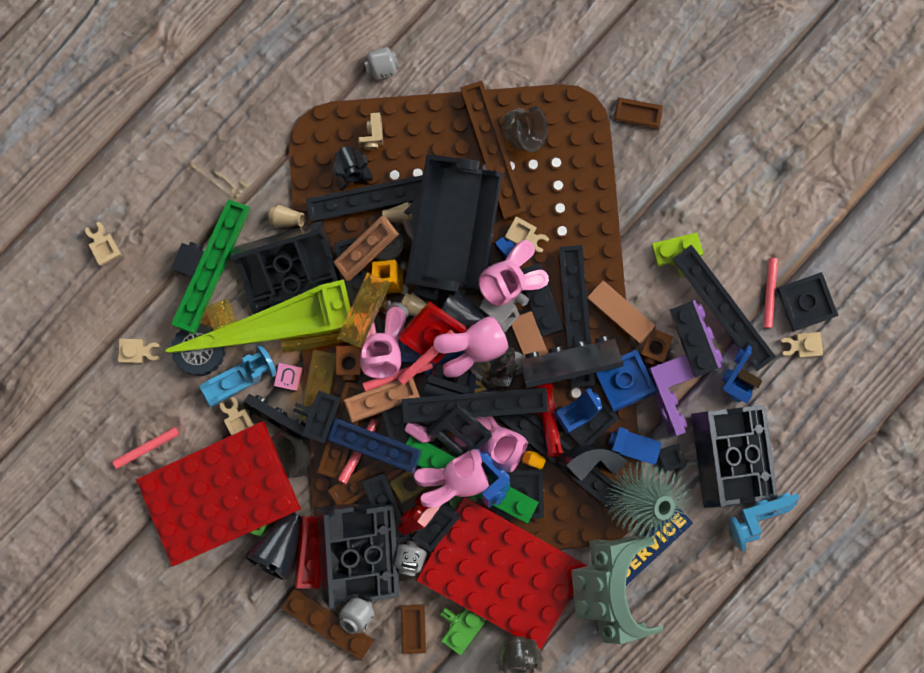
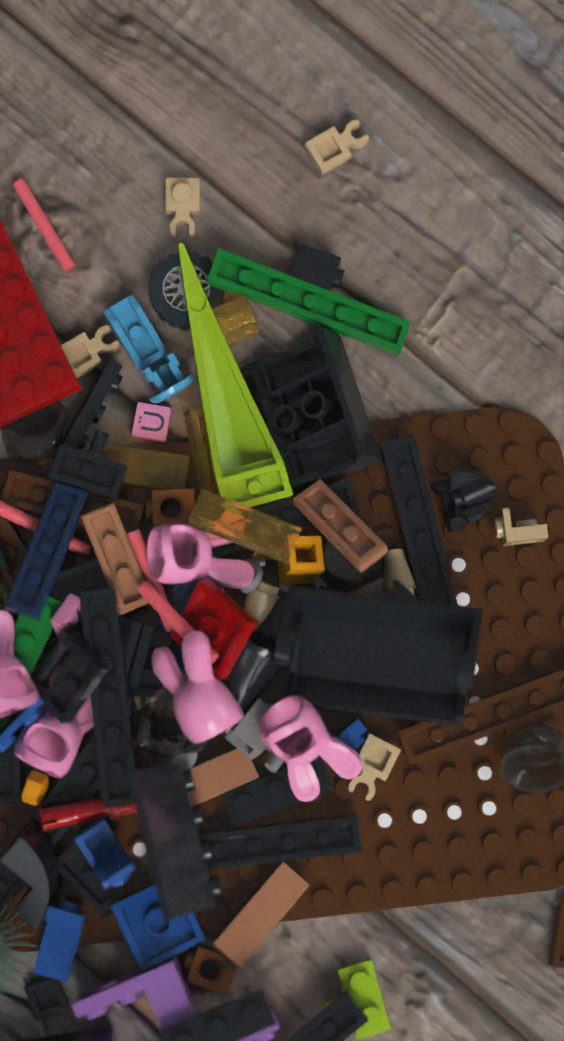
camera: 85 degrees right, 0 degrees up
tan cone [269,205,305,228] -> none

